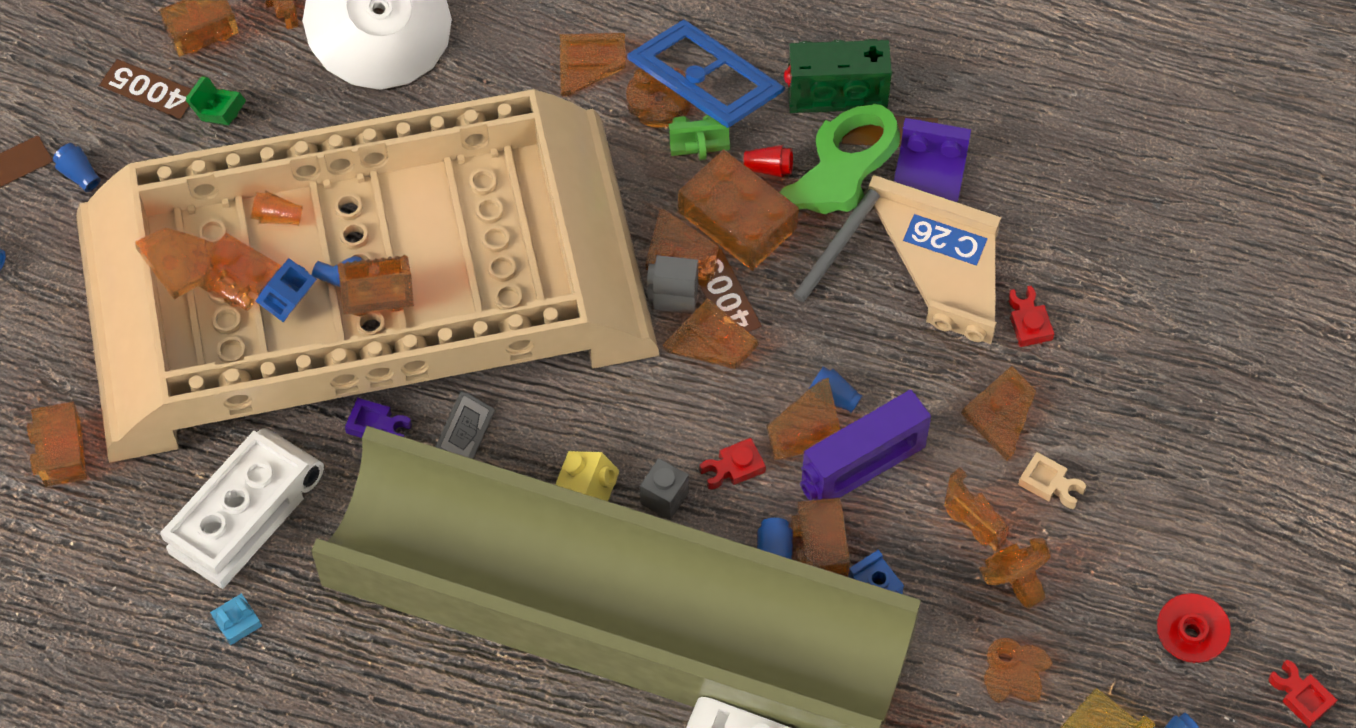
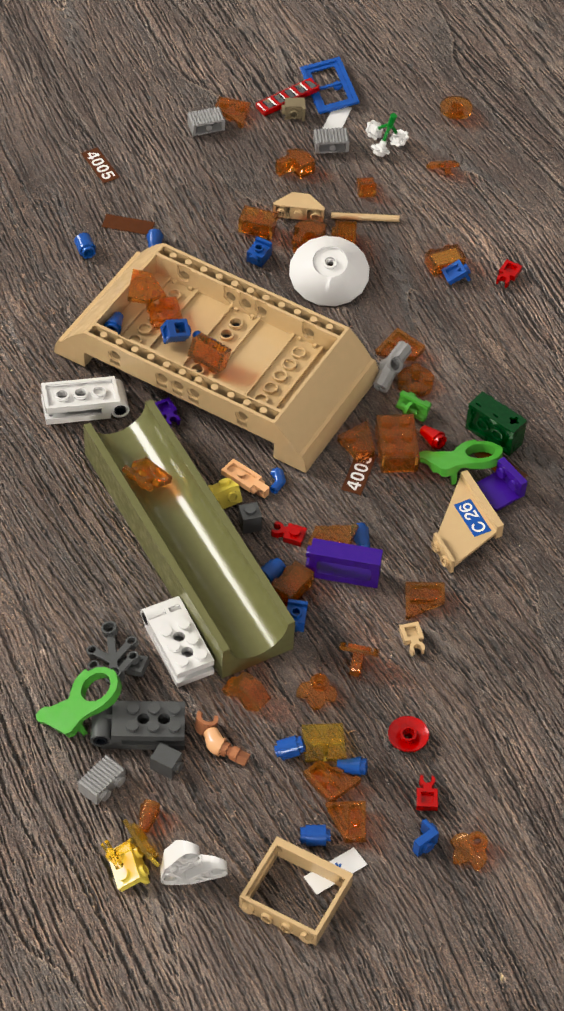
camera: 40 degrees right, 10 degrees down
clear orange brick [27,402,87,487] -> none
reddish brown sticker [99,59,192,119] -> none
green bracket [186,76,246,125] -> none
dark azure tile [210,593,262,646] -> none
clear orange cone [250,190,303,226] -> none
slope [435,391,495,459] -> none
blue door [627,19,785,128] -> none
dark grey brick [647,255,699,314] -> none
clear orange wing [663,298,759,369] -> none
dark grey bar [793,189,880,303] -> none
clear orange wing [944,467,1009,551] -> none
red plate [1008,286,1054,347] -> none
none -> blue cone [104,312,124,335]
none -> clear orange plate [122,457,172,492]
none -> light nougat hinge [221,459,270,499]
none -> blue brick [246,236,272,268]
none -> blue arm [270,467,286,494]
none -> light grey piece [373,341,412,393]

